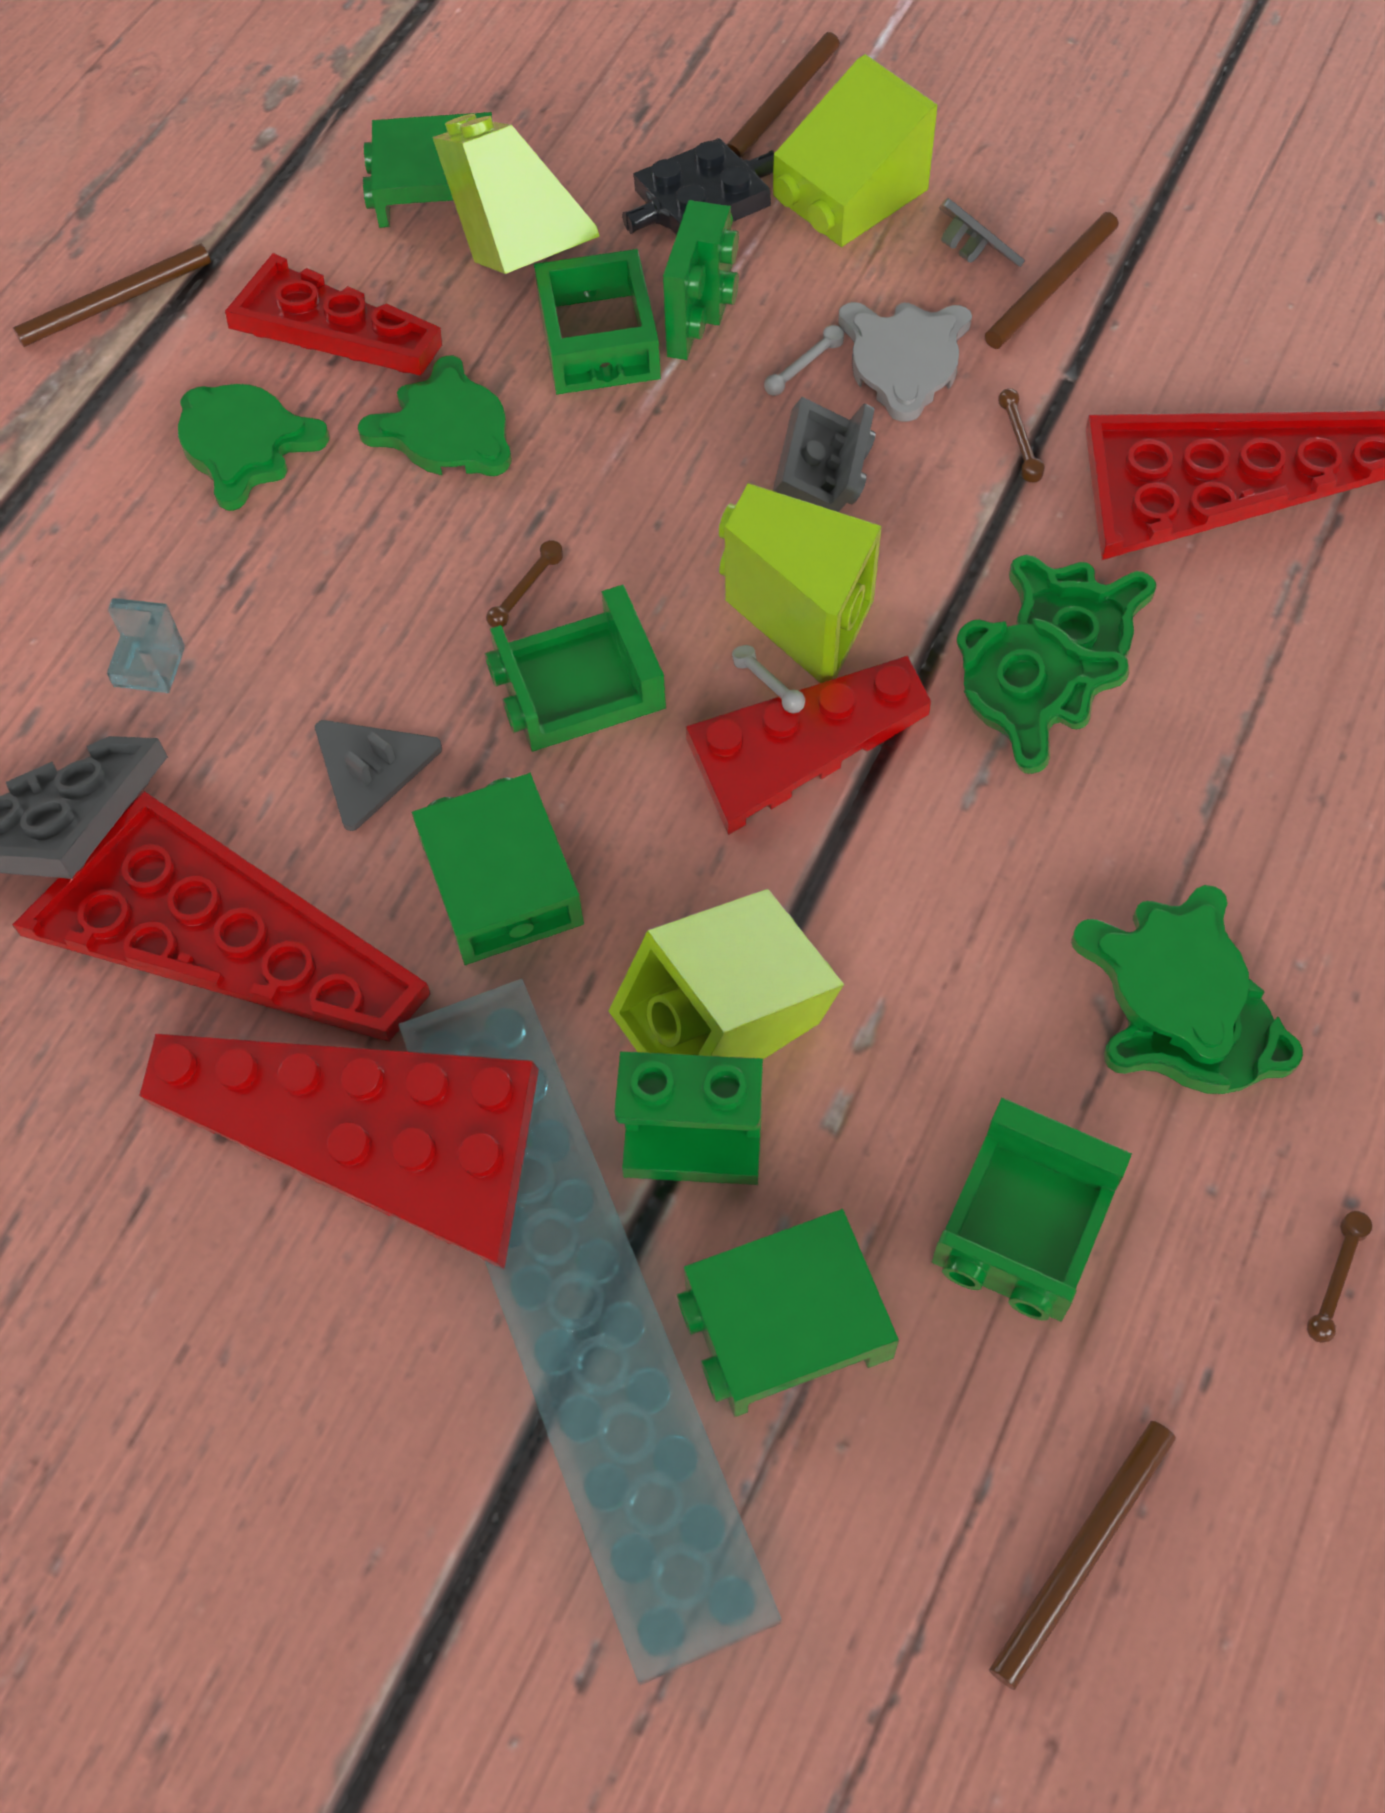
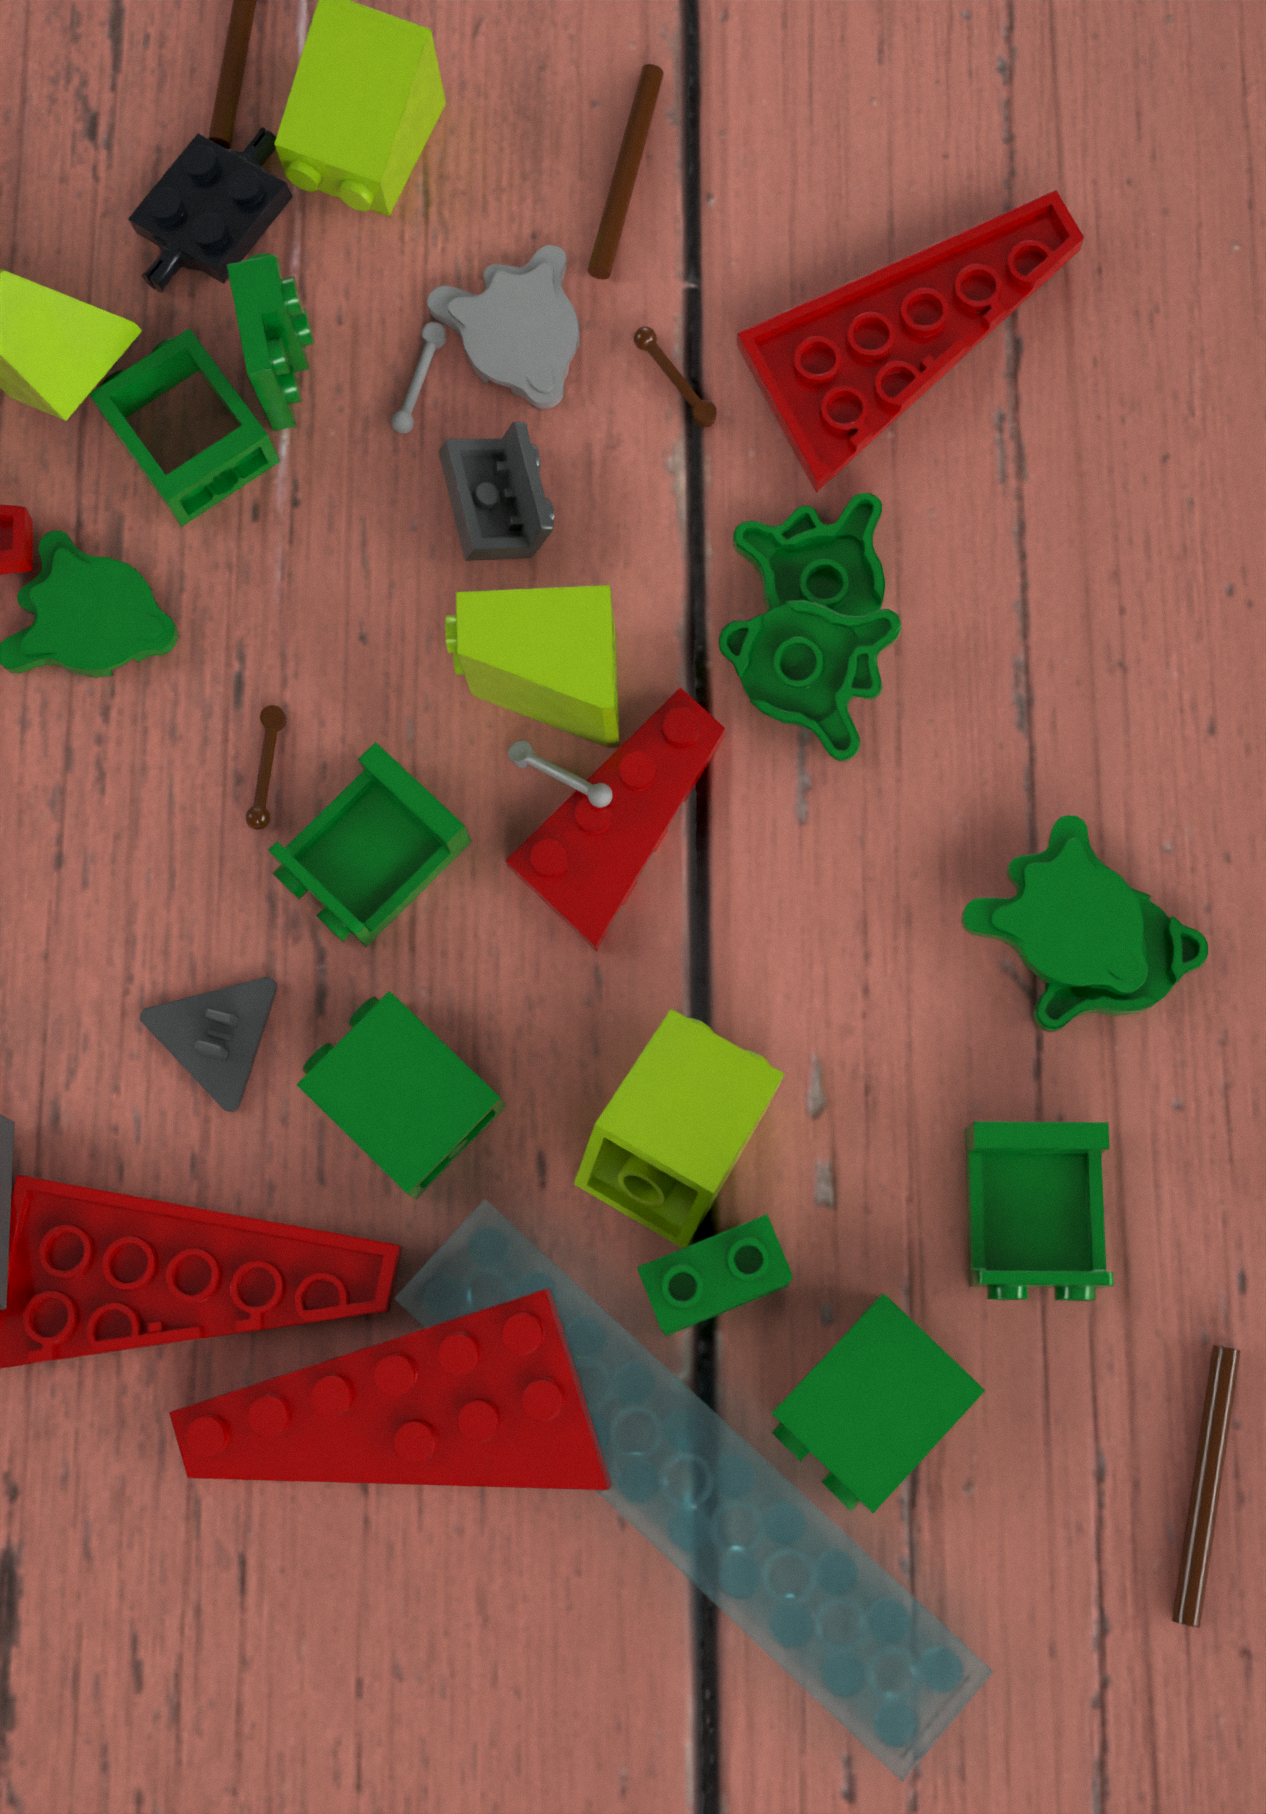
camera: 20 degrees left, 15 degrees up
dark grey piece [939,198,1025,267] -> none

